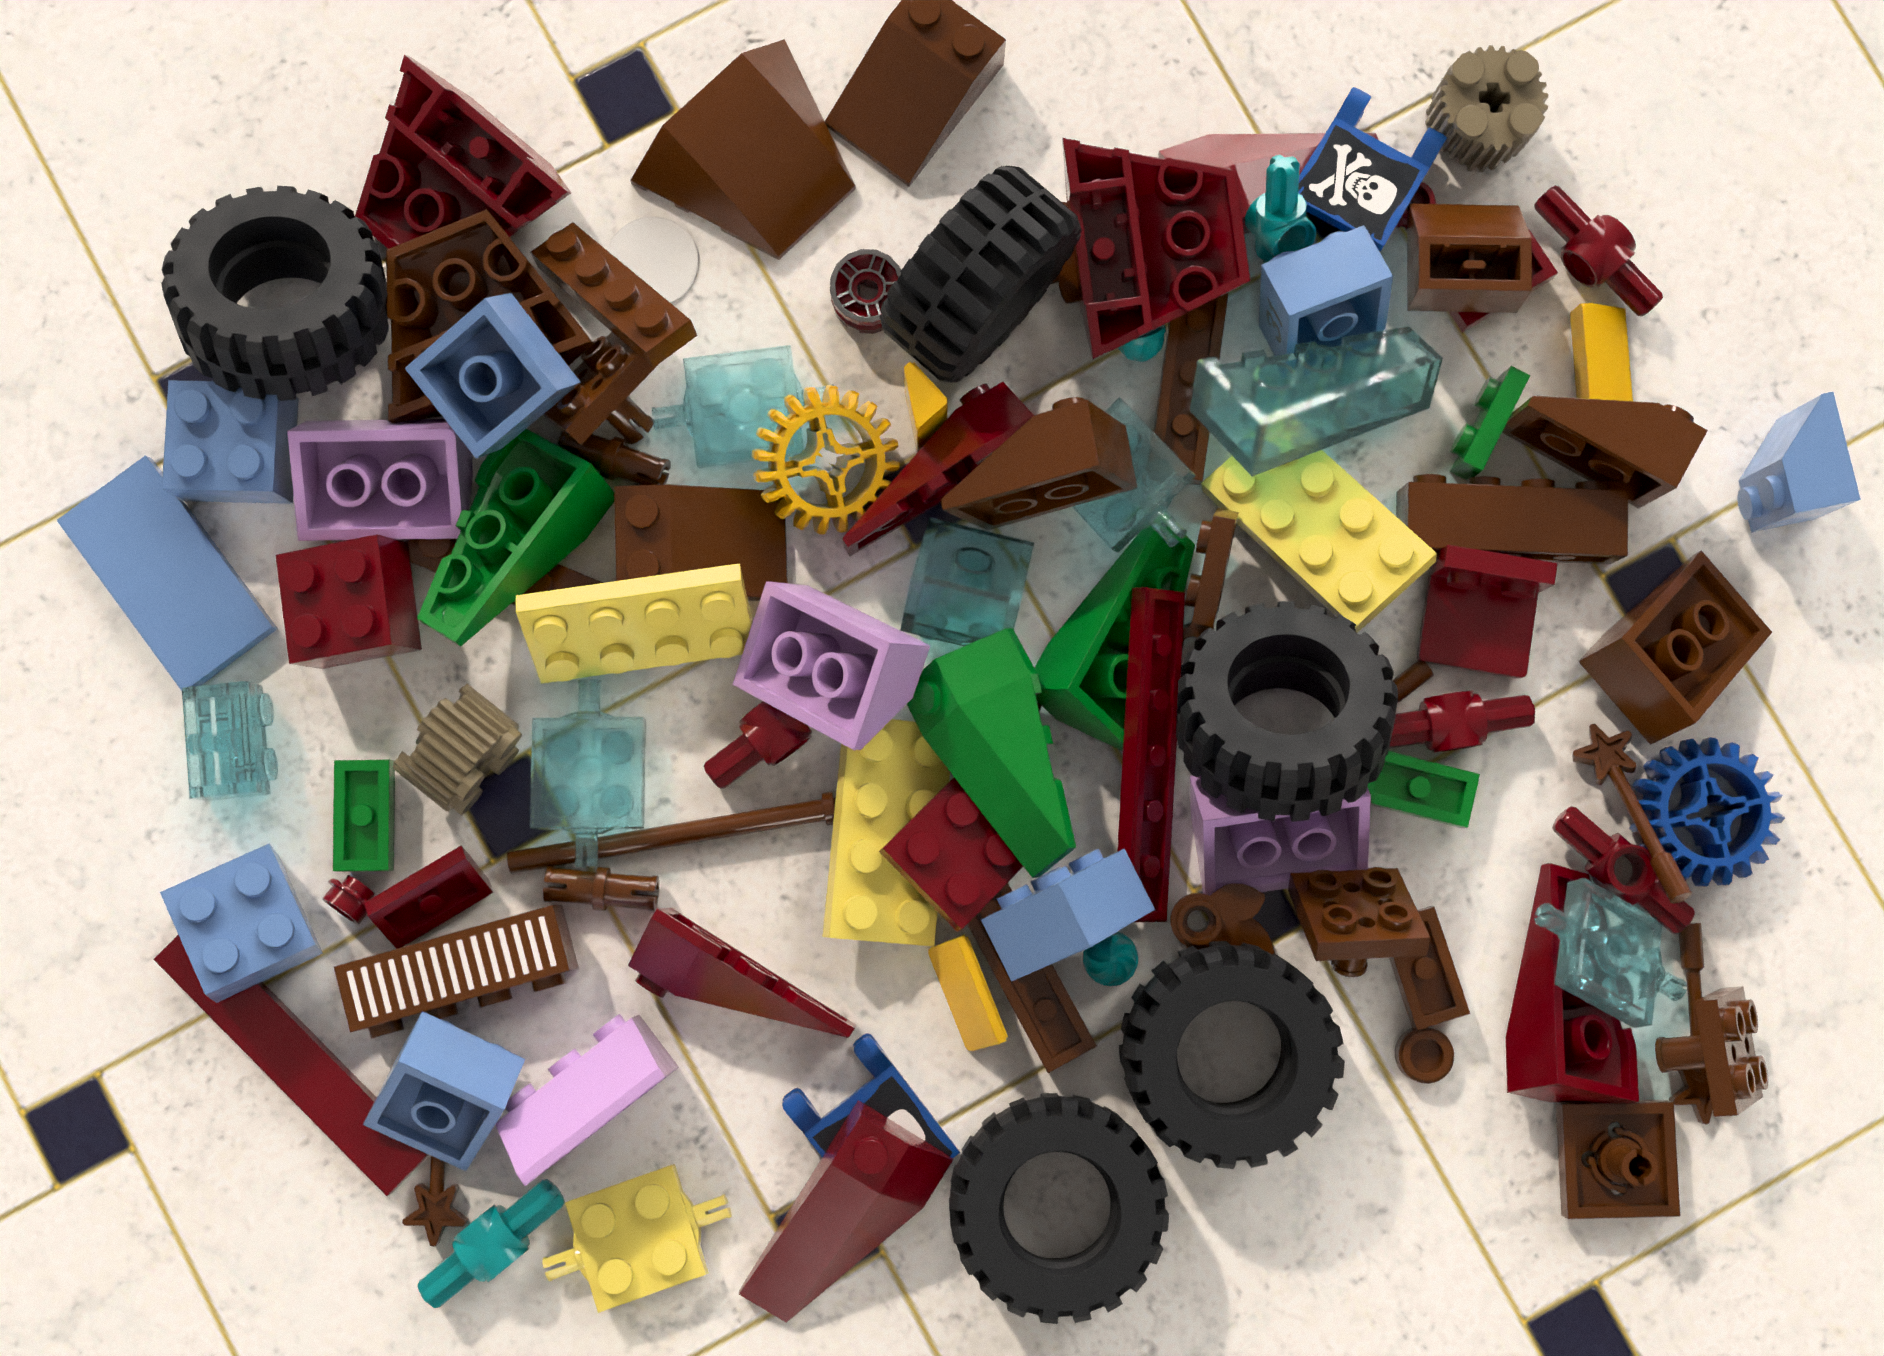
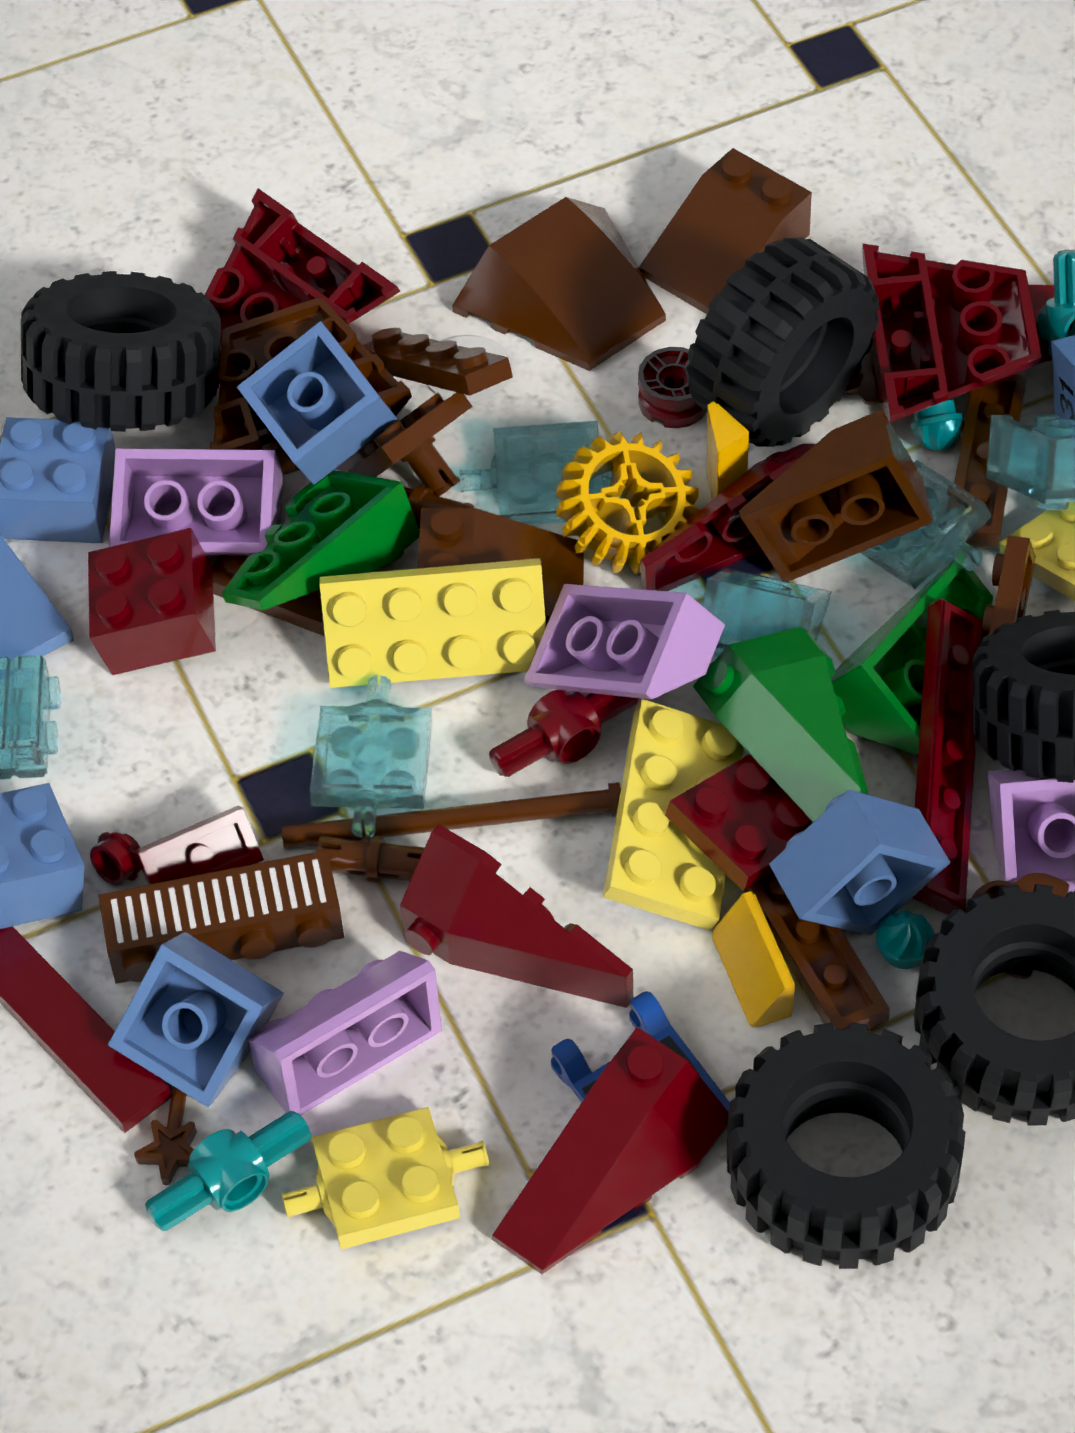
camera: 10 degrees right, 30 degrees down
green plate [333,759,395,872] -> none
dark tan brick [393,683,522,816] -> none

